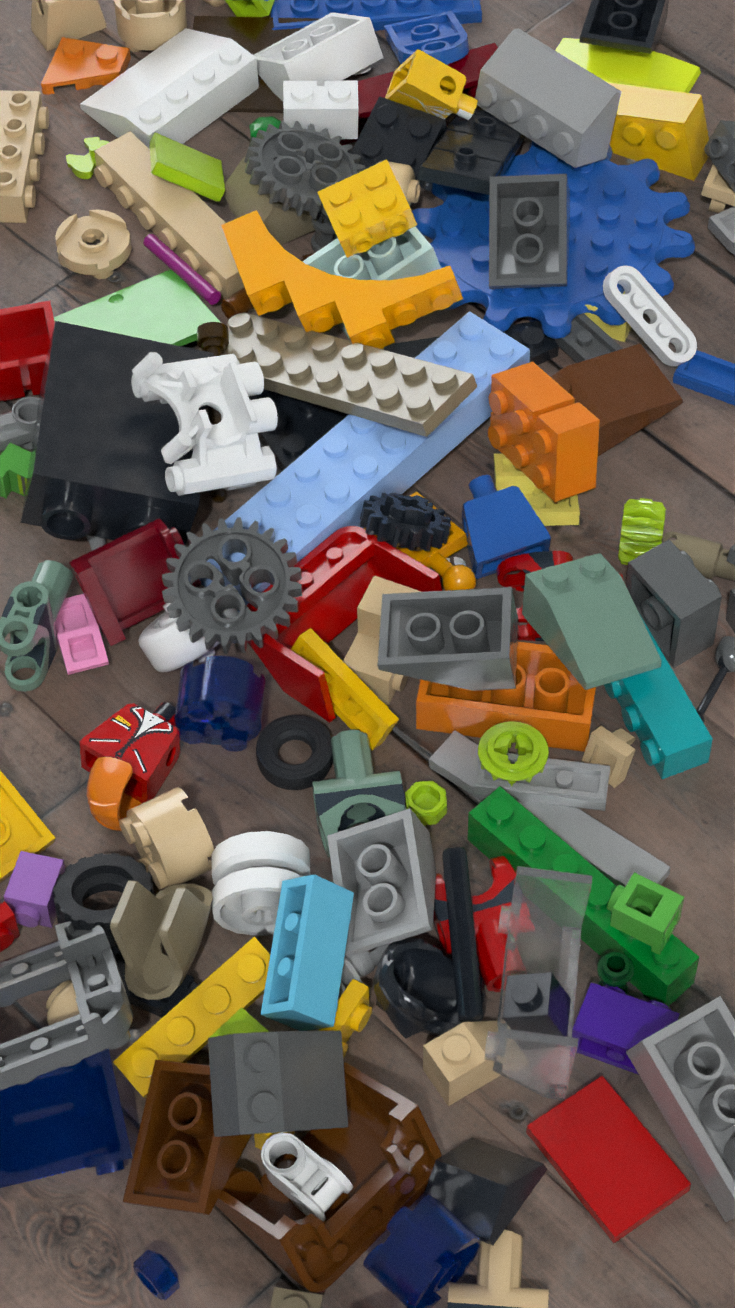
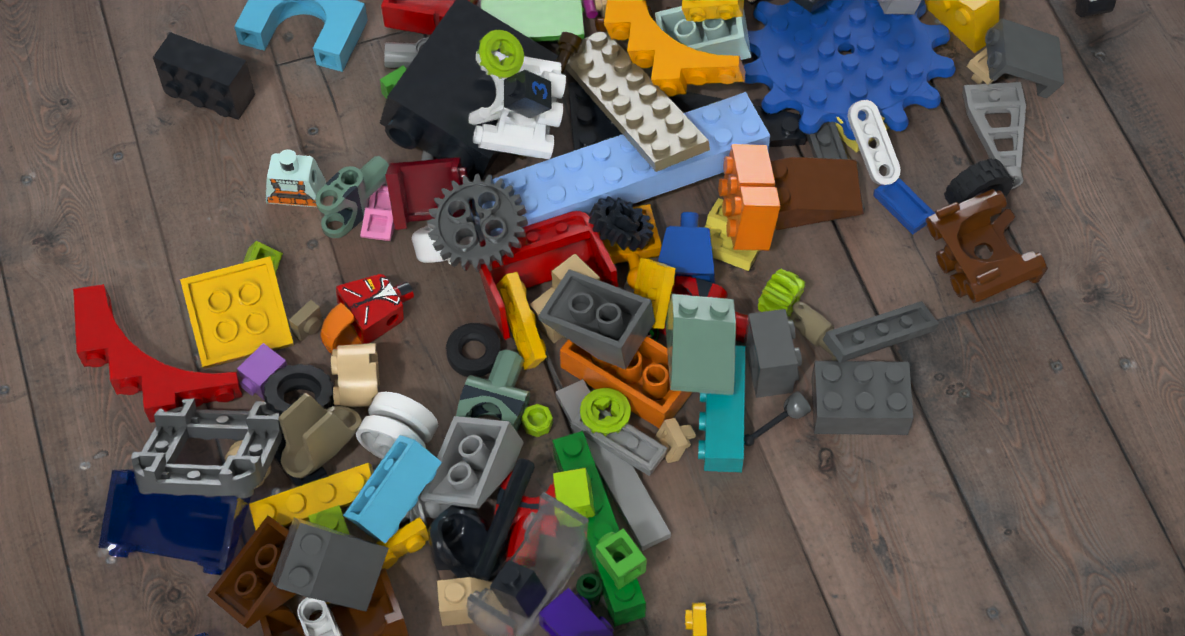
camera: 25 degrees right, 5 degrees up
clear blue brick [175,656,266,752] -> none
dark grey slope [489,174,570,289] -> none
none -> dark tan plate [289,300,323,342]
none -> lime gear [477,30,524,79]
none -> black brick [504,70,552,118]
none -> lime brick [553,468,595,523]
none -> yellow plate [634,258,676,329]

